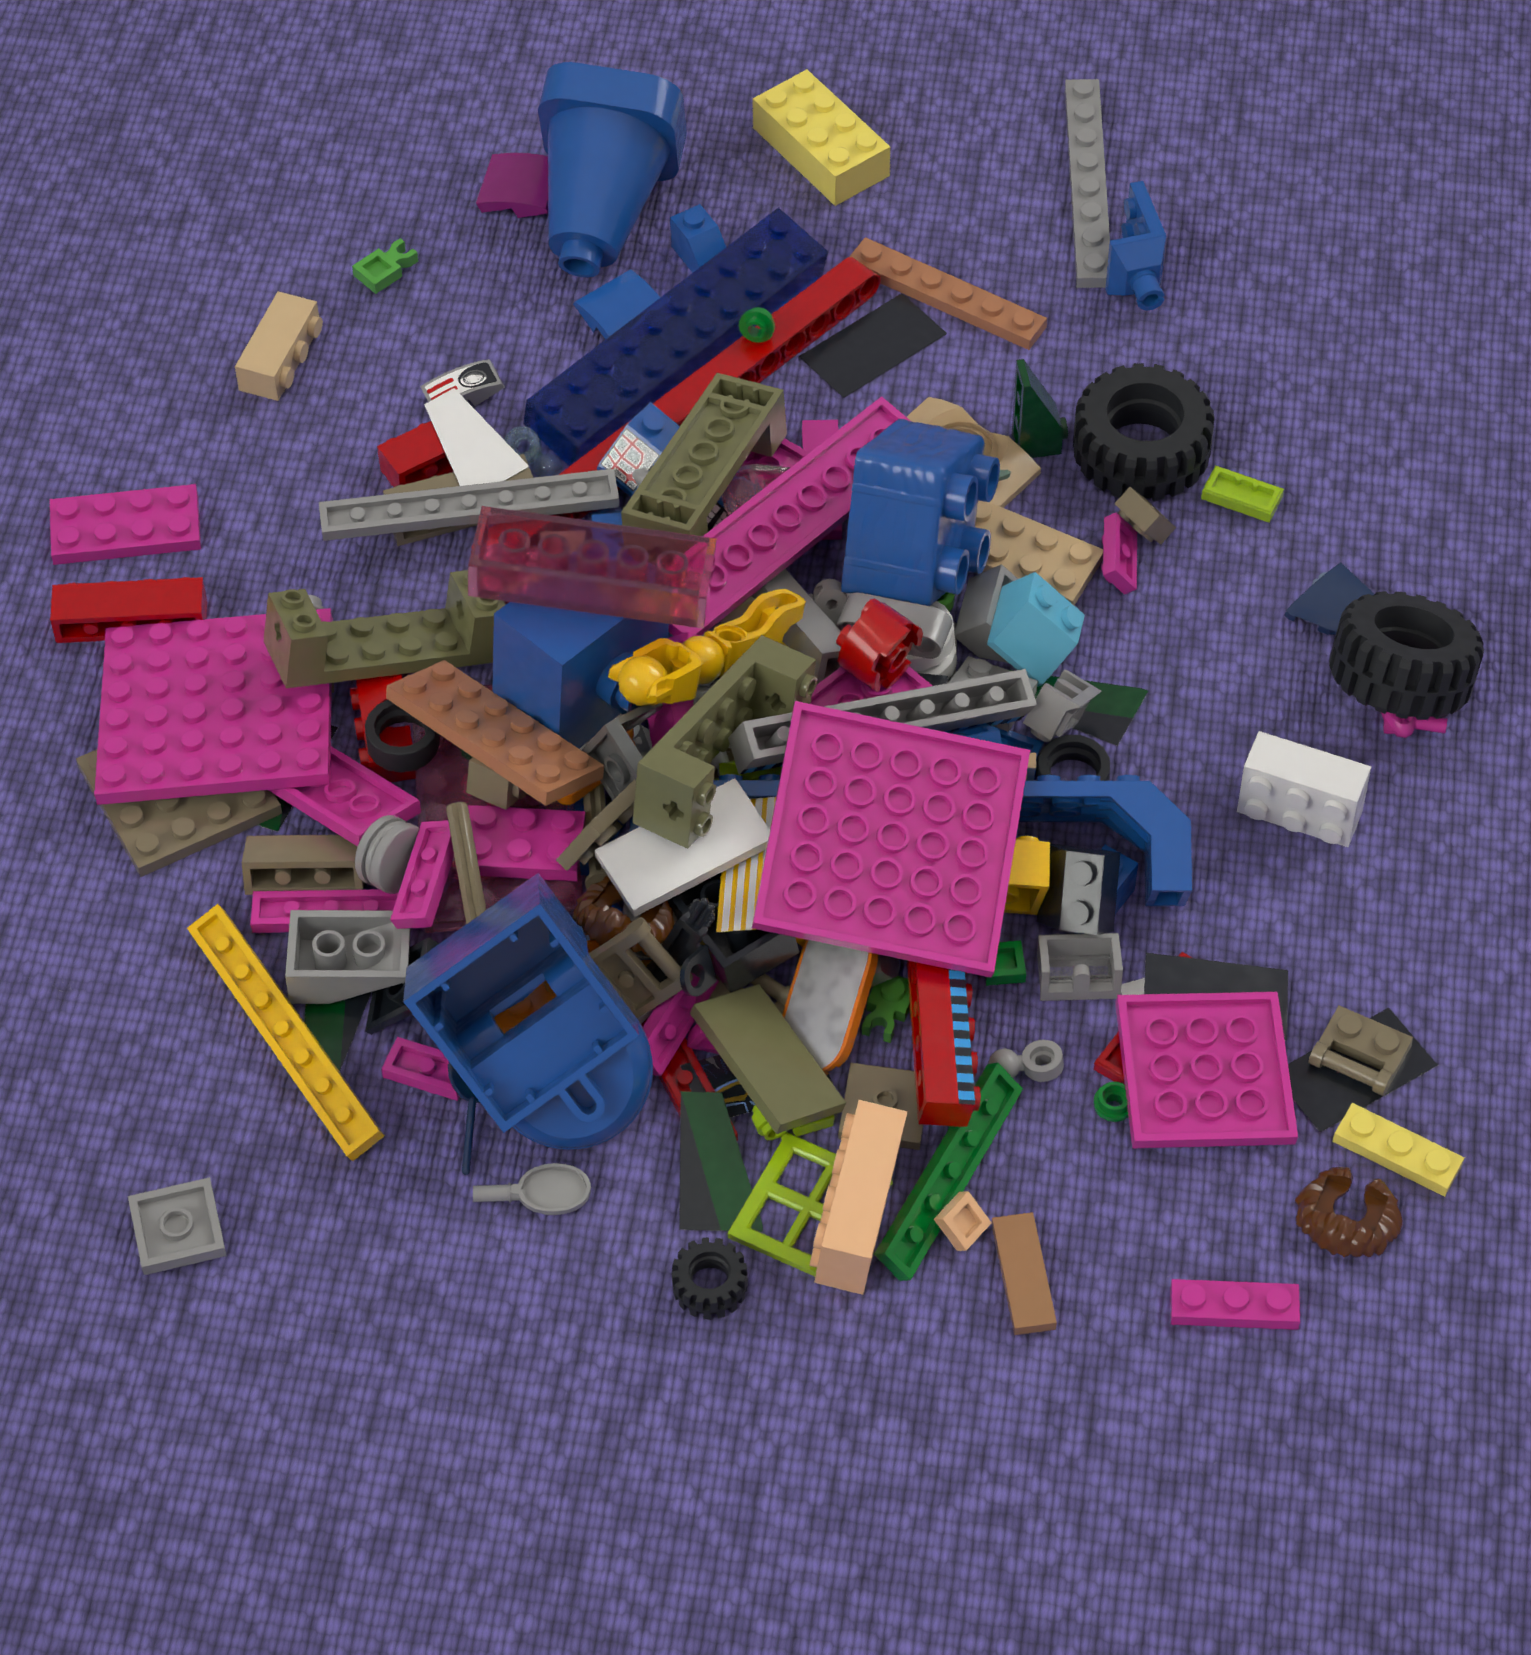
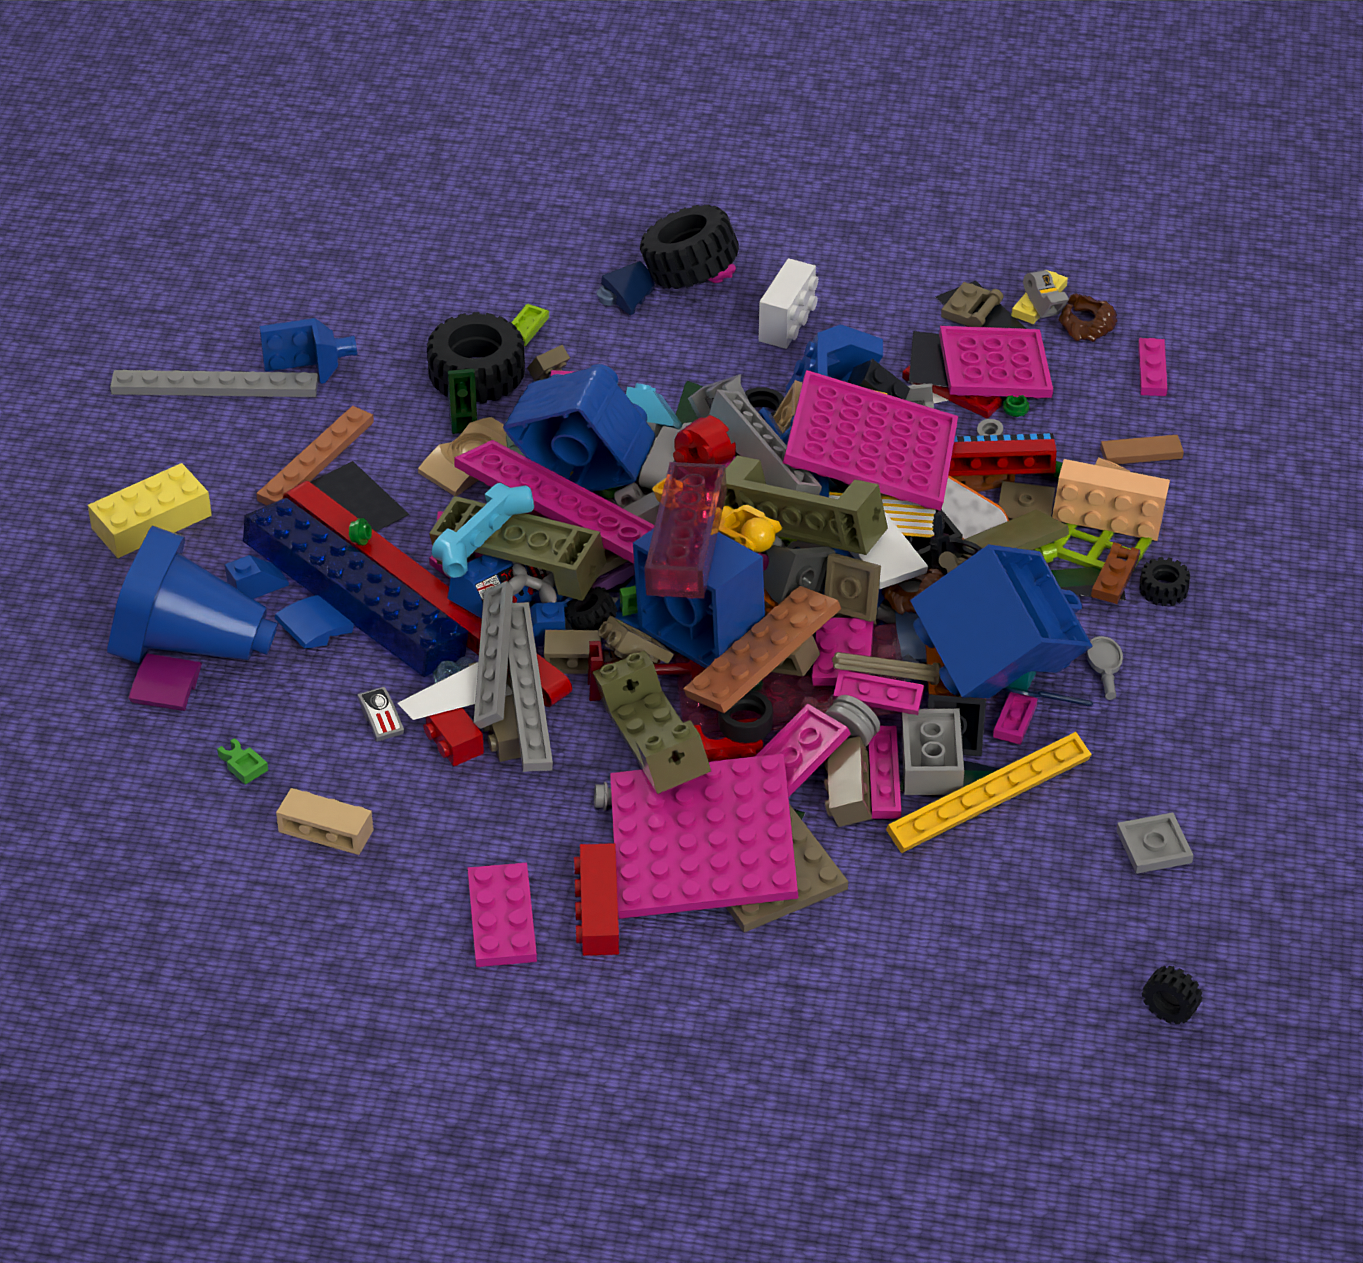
camera: 90 degrees left, 10 degrees down
none -> medium azure plate [432,483,534,578]
none -> light grey plate [474,581,513,729]
none -> light grey leg [1023,270,1069,318]
none -> dark orange plate [1091,542,1140,604]

